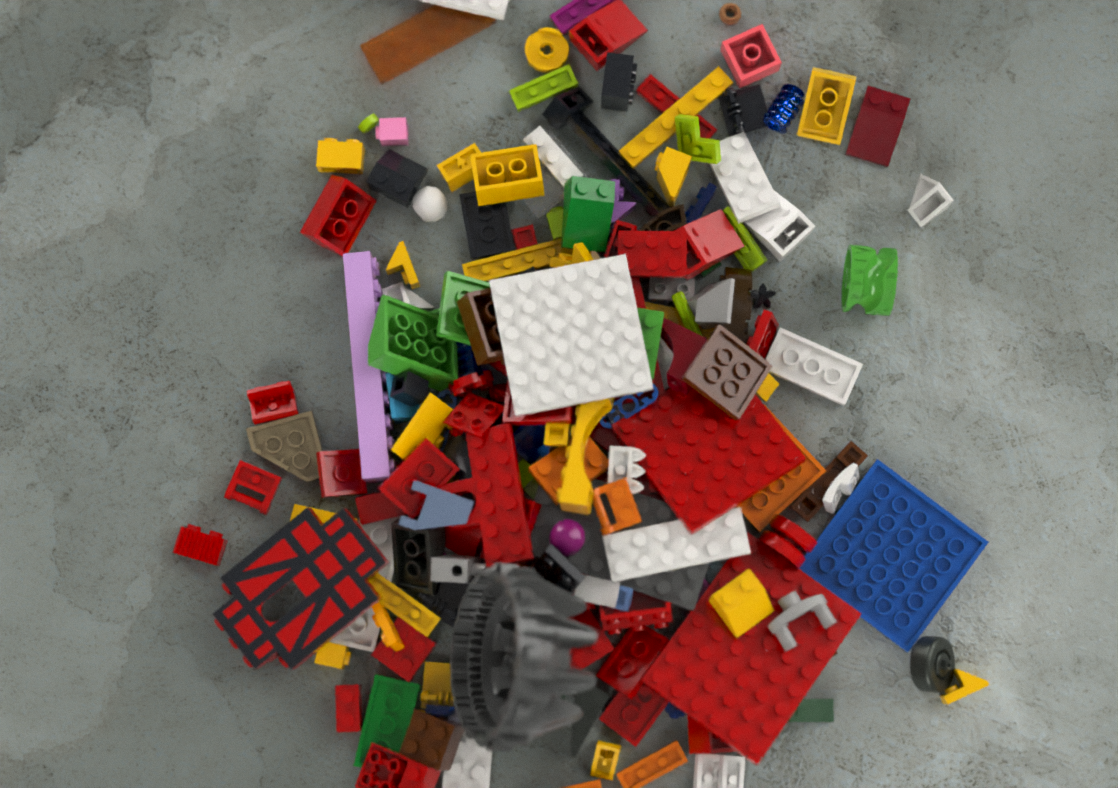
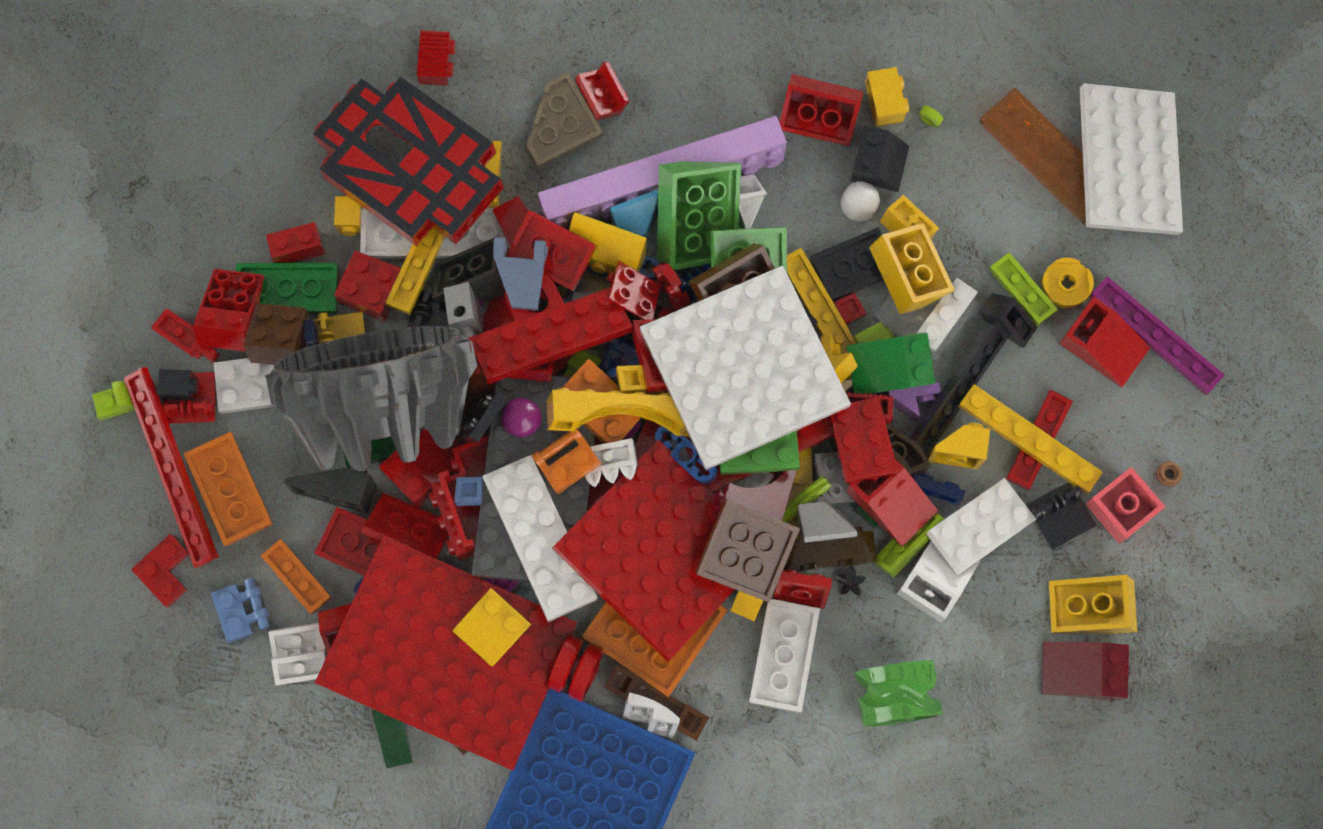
camera: 70 degrees right, 5 degrees down
red plate [224,460,283,515] -> none
red plate [316,449,367,498] -> none
light orange plate [371,602,404,652] -> none
bright pink brick [375,117,408,146] -> none
yellow slope [386,241,421,289] -> none
black brick [390,371,429,407] -> none
white sticker [574,574,620,608] -> none
yellow slope [590,740,621,780] -> none
black brick [601,52,637,112] -> none
lime plate [675,114,721,164] -> none
clear blue piece [763,84,804,134] -> none
light grey connector [768,591,837,652] -> none
white slope [908,173,954,227] -> none

